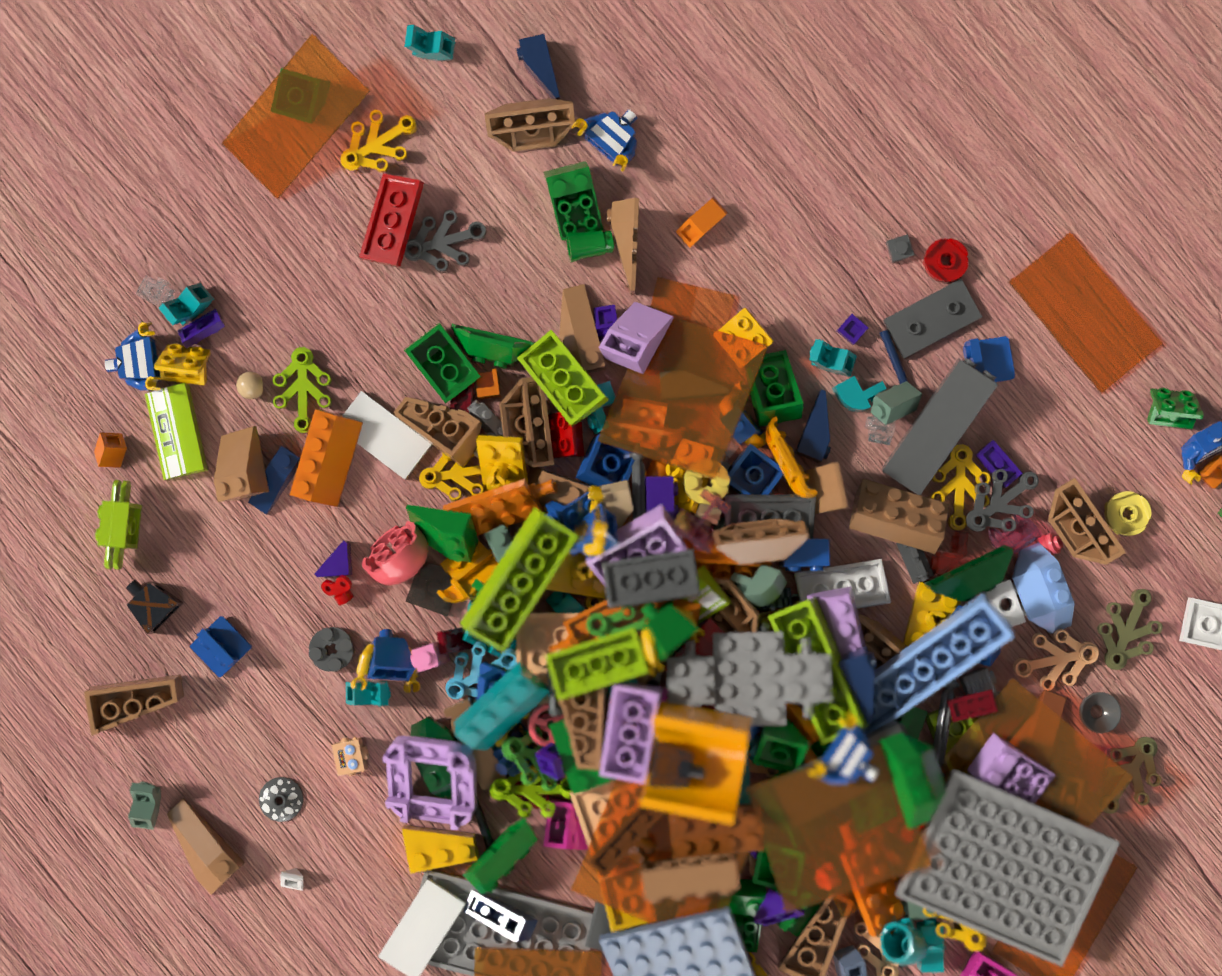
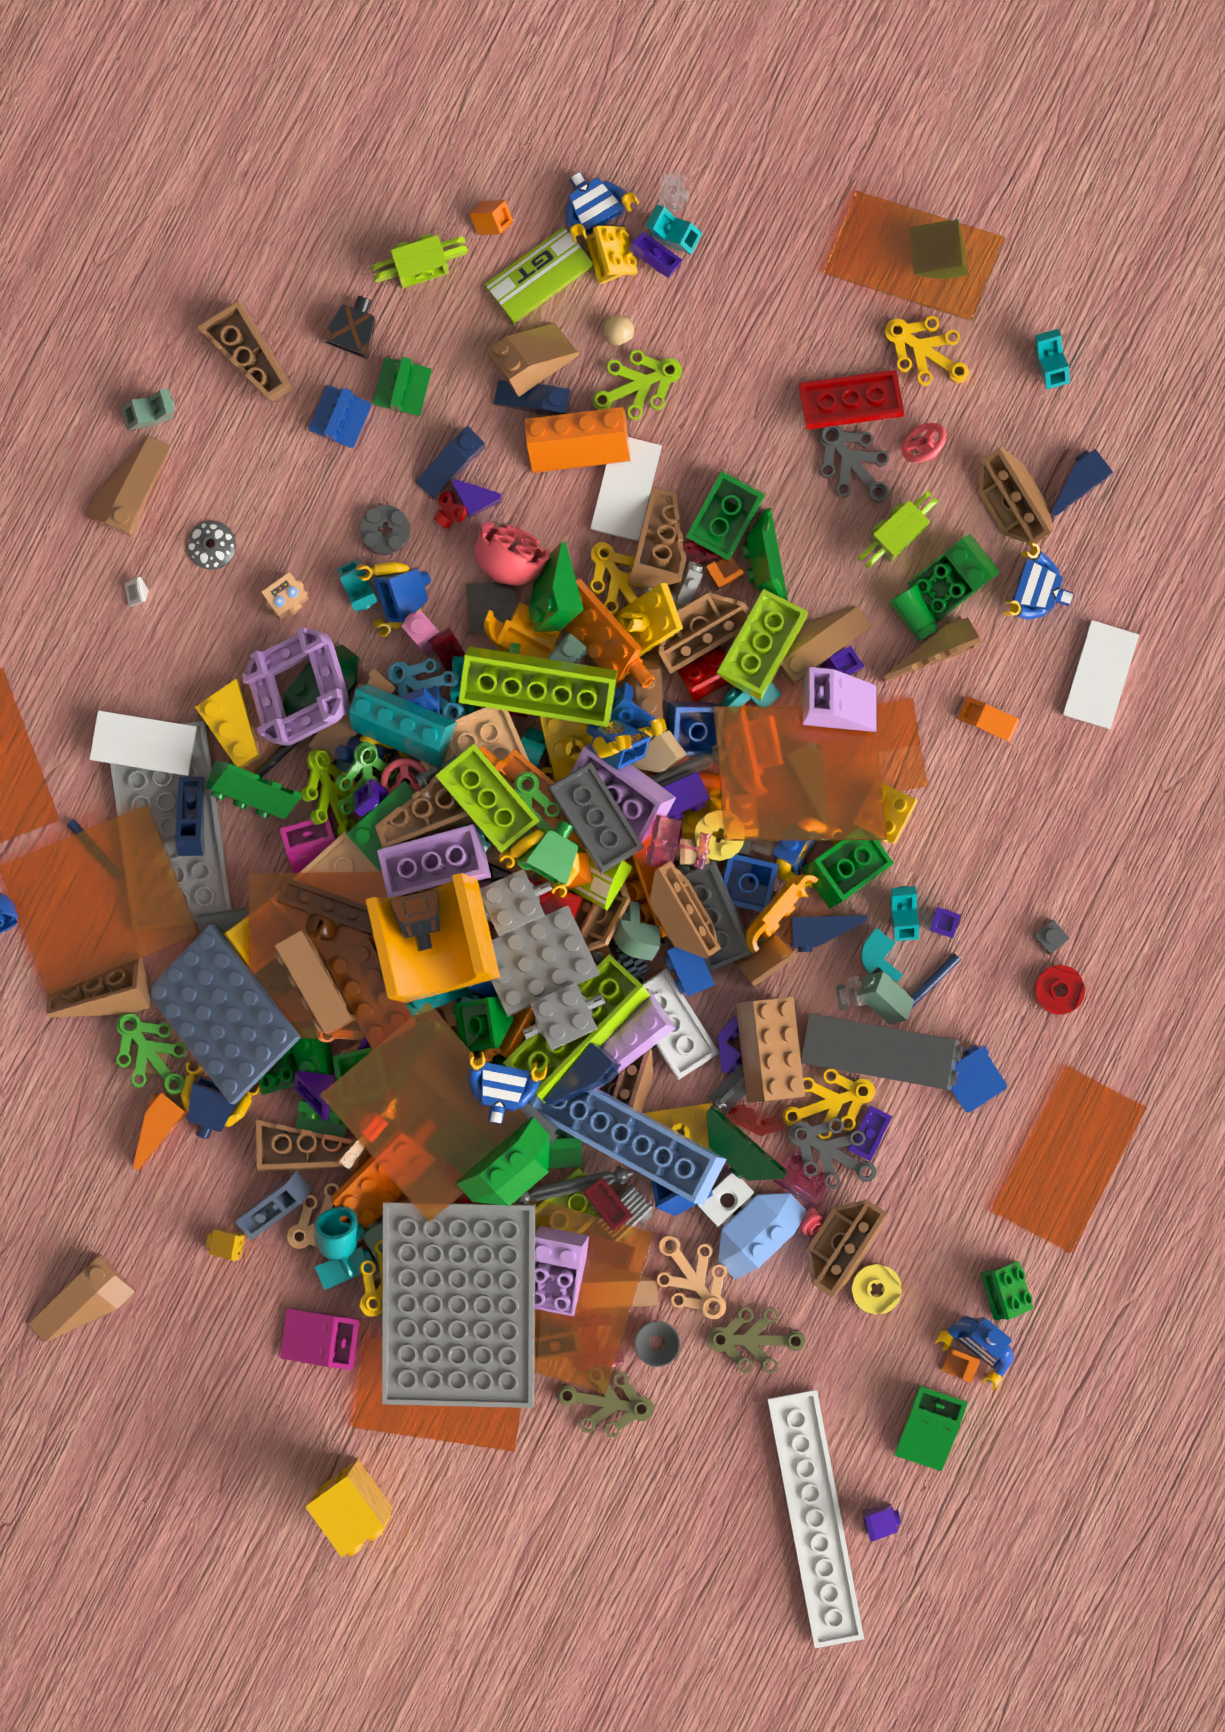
camera: 70 degrees right, 0 degrees up
dark grey plate [883,279,982,359] -> none
none -> green bracket [373,357,432,416]
none -> dark blue slope [416,425,486,499]
none -> dark purple slope [717,1016,742,1074]
none -> lime brick [857,490,939,569]
none -> coral piece [901,422,946,463]
none -> white tile [1062,620,1139,730]

